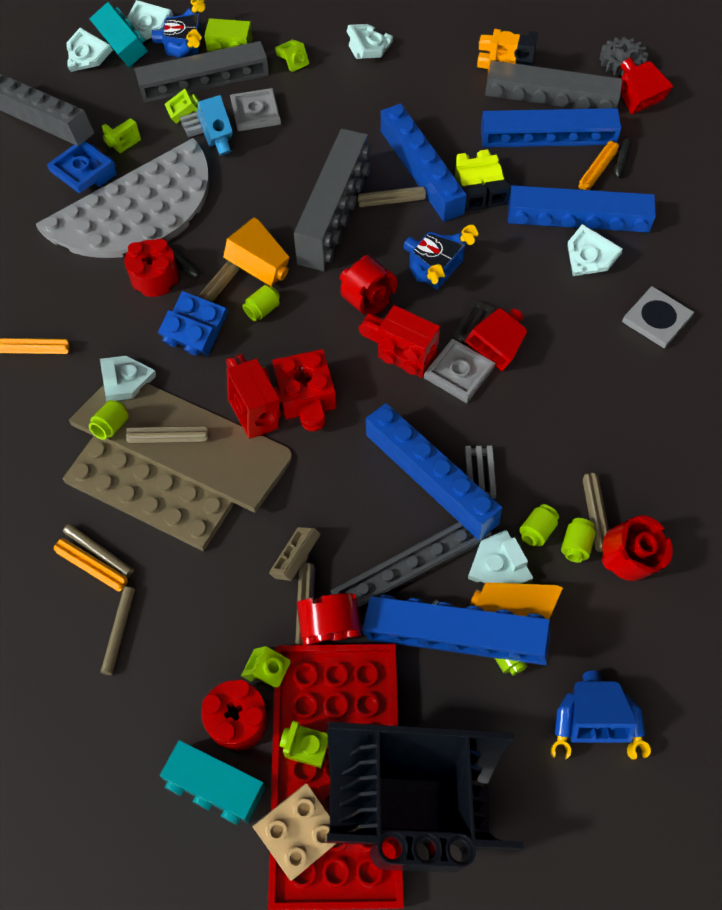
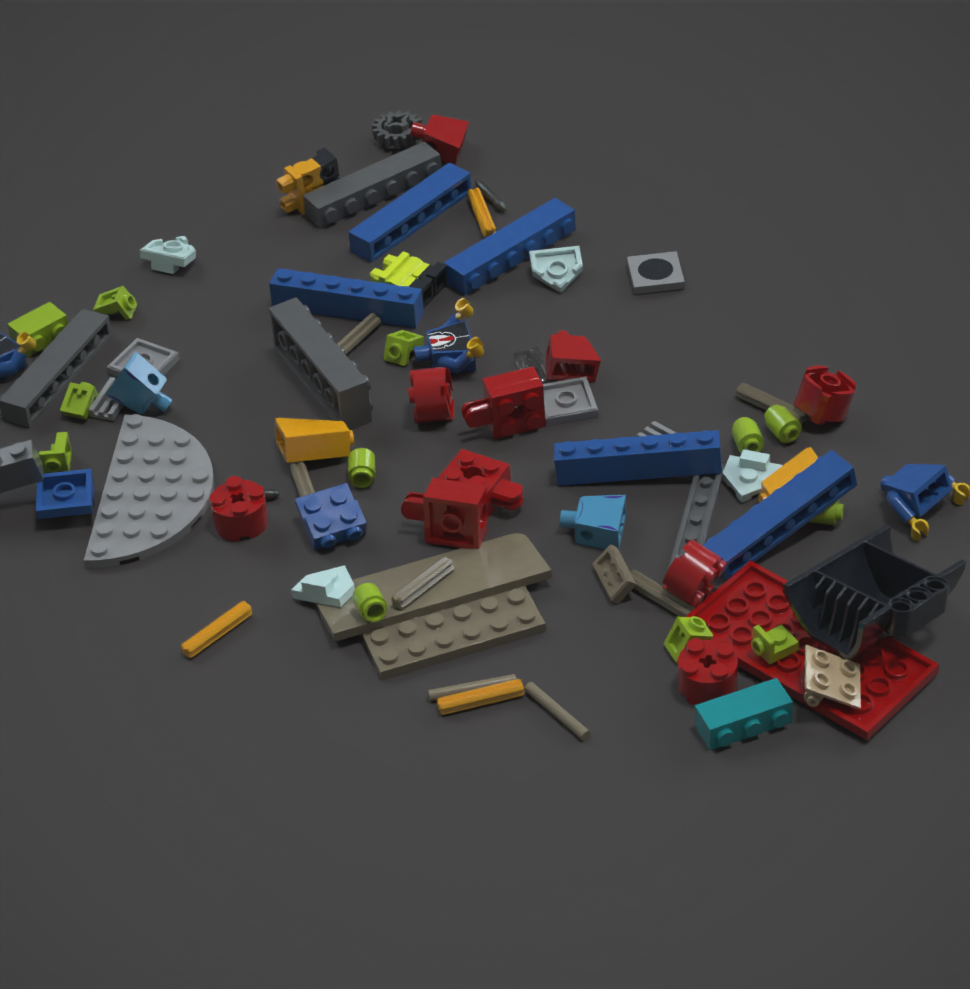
camera: 45 degrees left, 20 degrees down
none -> lime bracket [384,330,424,366]
none -> dark azure torso [560,495,626,550]

